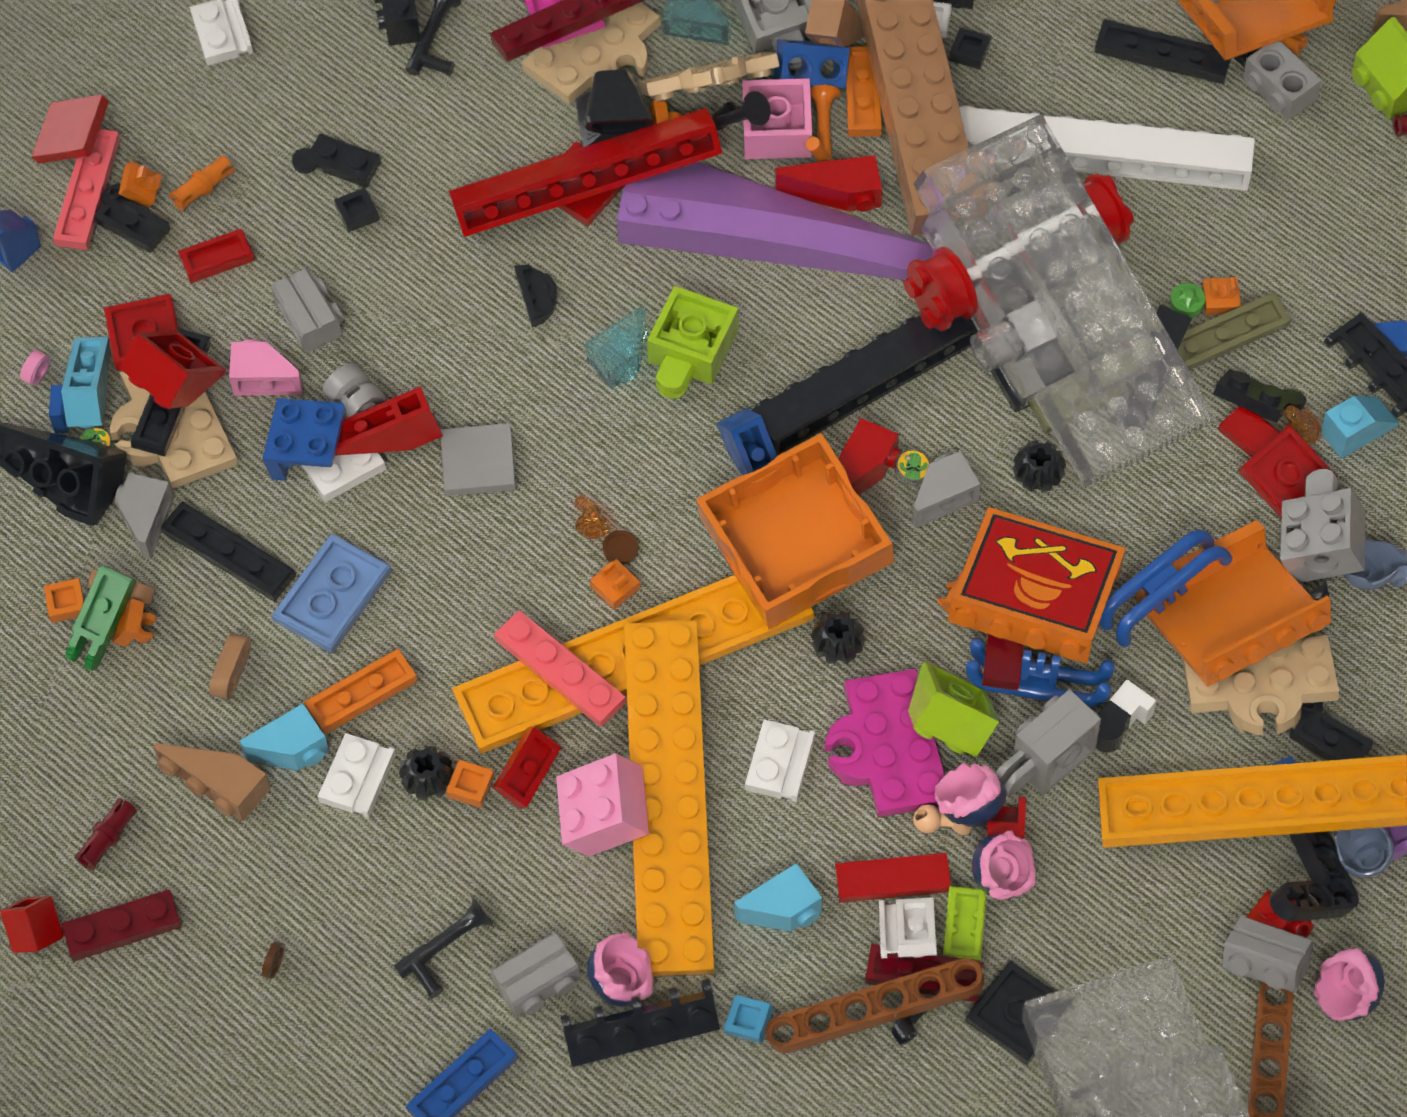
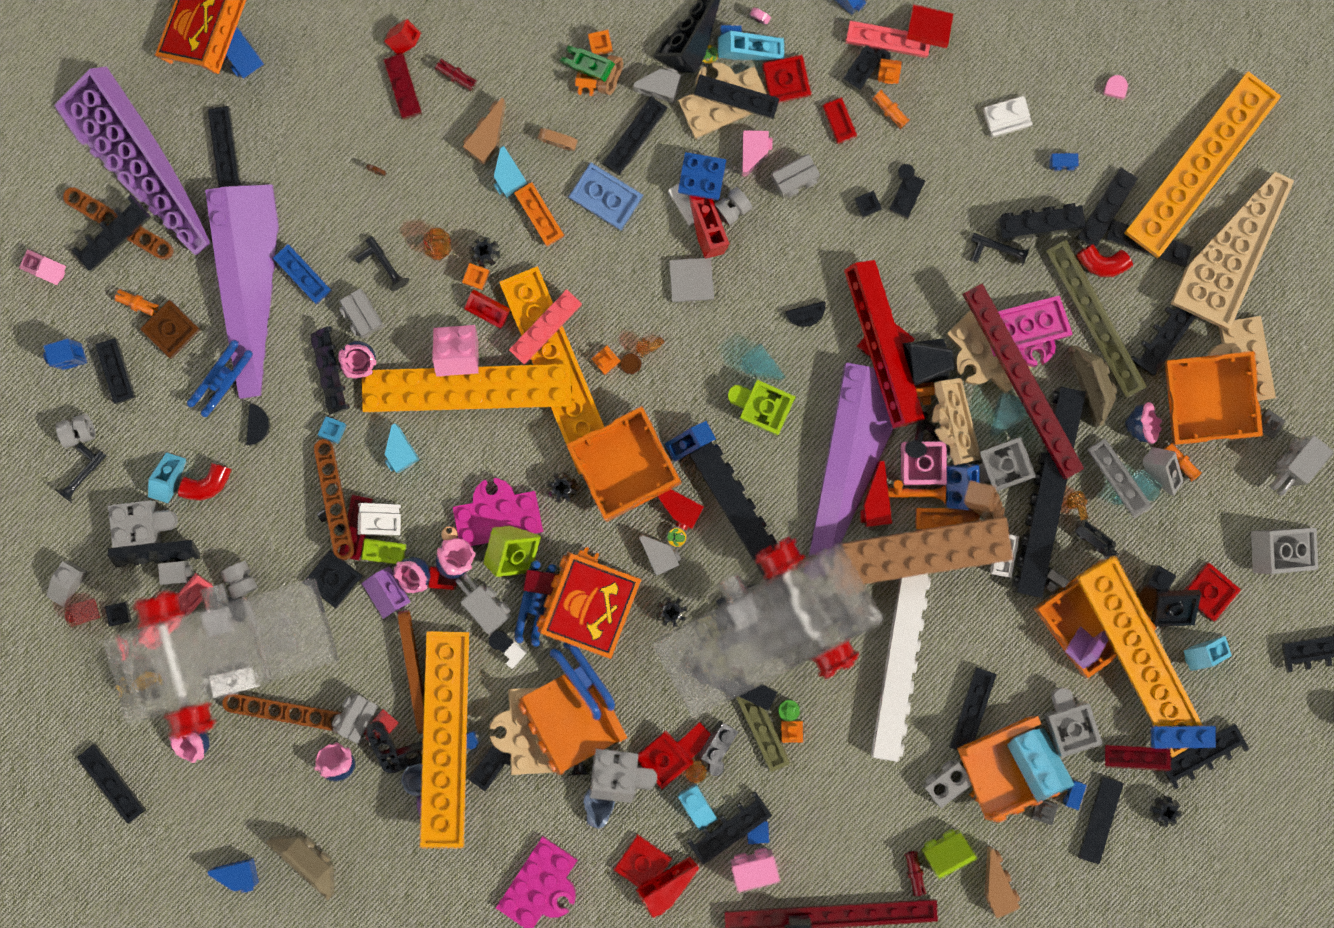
camera: 90 degrees right, 25 degrees up
red slope [119,330,226,409] -> none
white plate [318,733,396,818] -> none
white plate [745,720,815,803] -> none
red tile [835,853,951,903] -> none
black plate [949,28,991,70] -> none
none -> medium lavender panel [362,566,410,619]
none -> dark orange beam [398,610,424,734]
none -> clear orange head [423,227,451,260]

